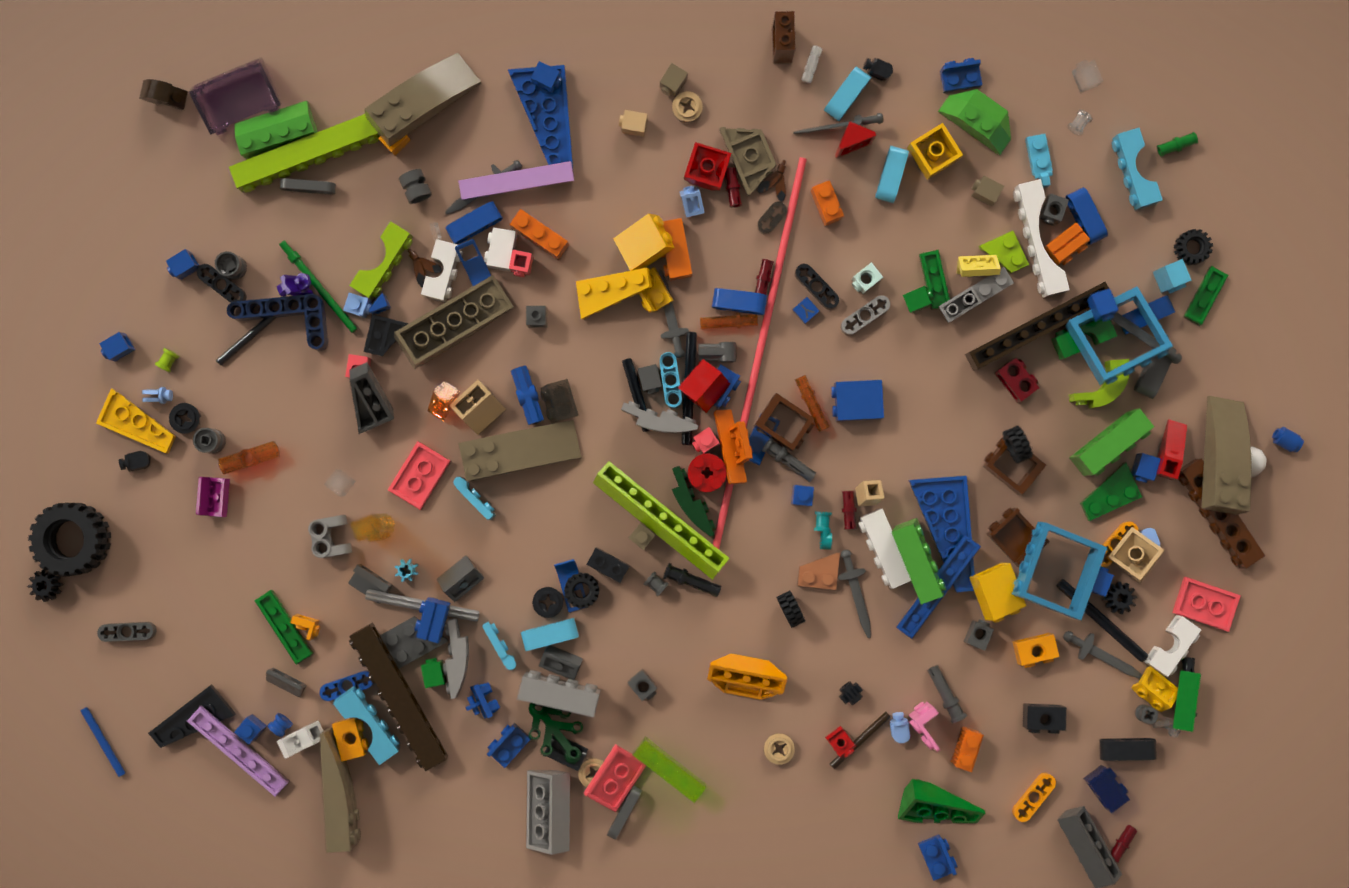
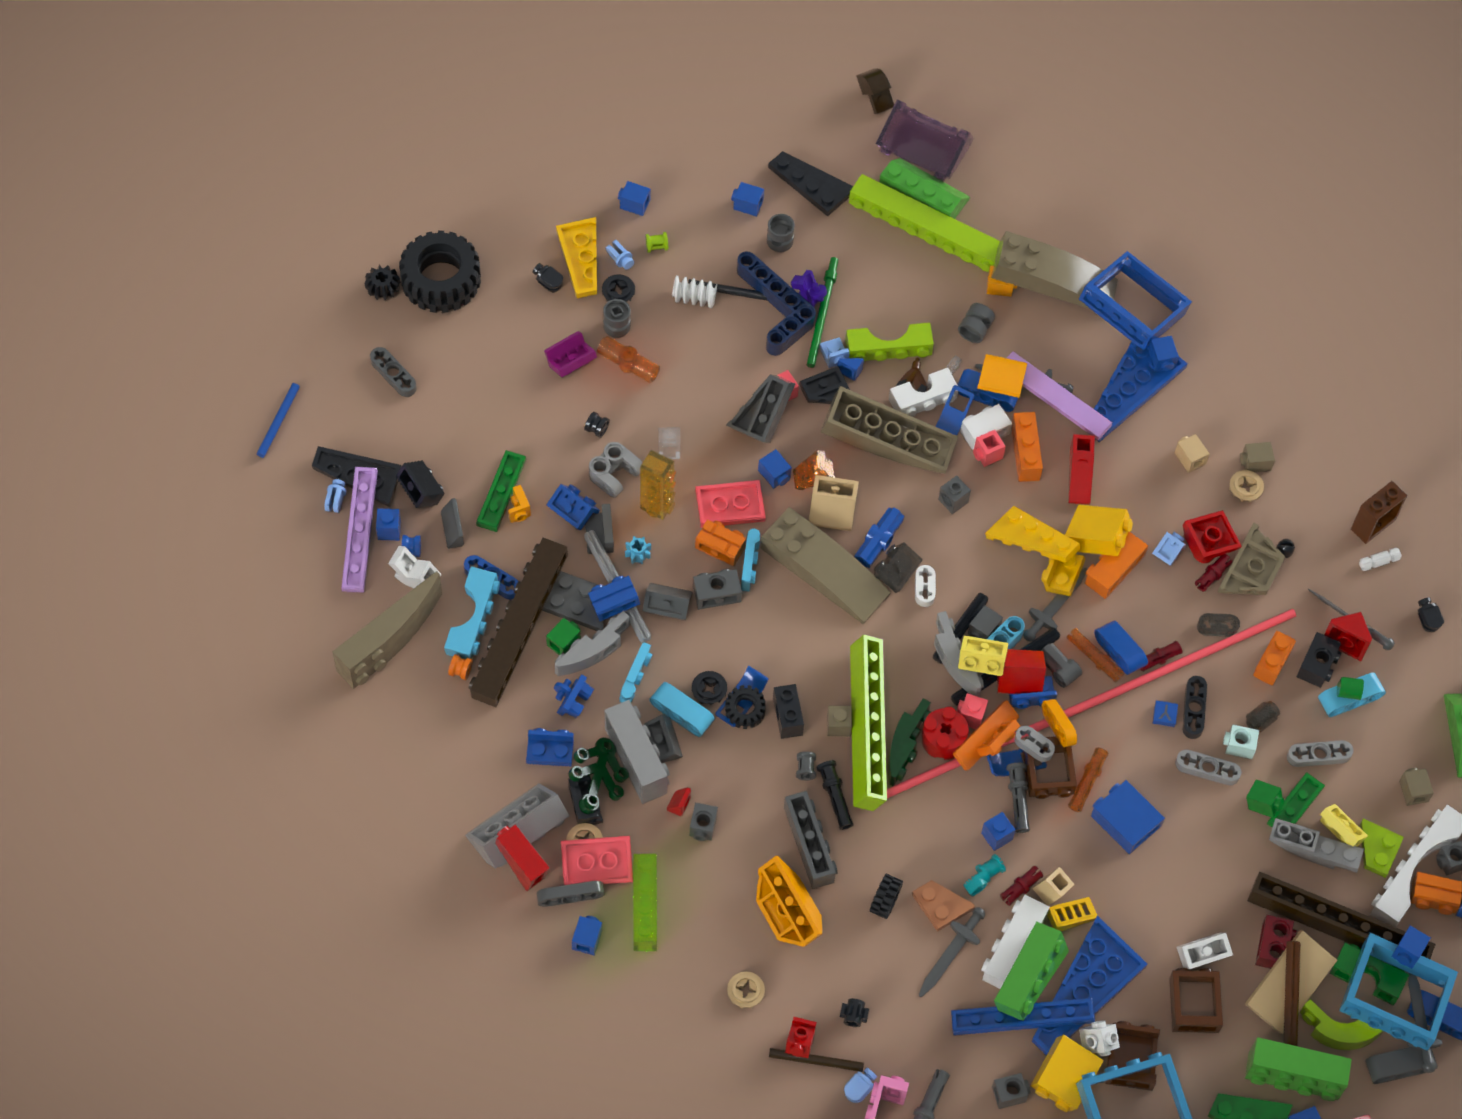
camera: 50 degrees right, 25 degrees down
black beam [197,264,246,303] -> none
dark grey beam [280,178,336,195] -> none
light orange brick [332,718,369,762] -> none
reddish brown piece [757,160,786,202] -> none
medium azure beam [824,66,871,121] -> none
yellow brick [907,123,963,180] -> none
black tyre [1002,425,1033,463] -> none
none -> light blue arm [324,479,347,513]
none -> black brick [396,460,445,508]
none -> orange wheel [448,654,473,680]
none -> red slope [495,824,550,891]
none -> blue bracket [546,484,600,530]
none -> blue brick [572,916,602,956]
none -> black wheel [584,411,610,438]
none -> red slope [667,787,691,816]
none -> white piece [672,275,717,308]
none -> dark grey brick [693,569,742,610]
none -> orange brick [695,520,746,566]
none -> blue brick [758,449,792,489]
none -> black wing [768,151,853,216]
none -> dark grey brick [784,791,838,889]
none -> white beam [915,565,936,607]
none -> light yellow bracket [958,636,1009,676]
none -> light orange slope [977,354,1027,398]
none -> light grey beam [1014,726,1055,762]
none -> light orange beam [1042,699,1077,747]
none -> yellow slope [1047,897,1097,931]
none -> red slope [1068,434,1095,505]
none -> blue window [1079,251,1192,351]
none -> white brick [1079,1021,1120,1056]
none -> white brick [1177,933,1233,969]
none -> tan tile [1245,930,1337,1034]
none -> clear smoke brick [1246,701,1280,732]
none -> black hinge [1276,539,1295,558]
none -> reddish brown axle [1283,941,1301,1046]
none -> light grey beam [1287,740,1353,767]
none -> black brick [1296,632,1342,688]
none -> green brick [1337,677,1364,700]

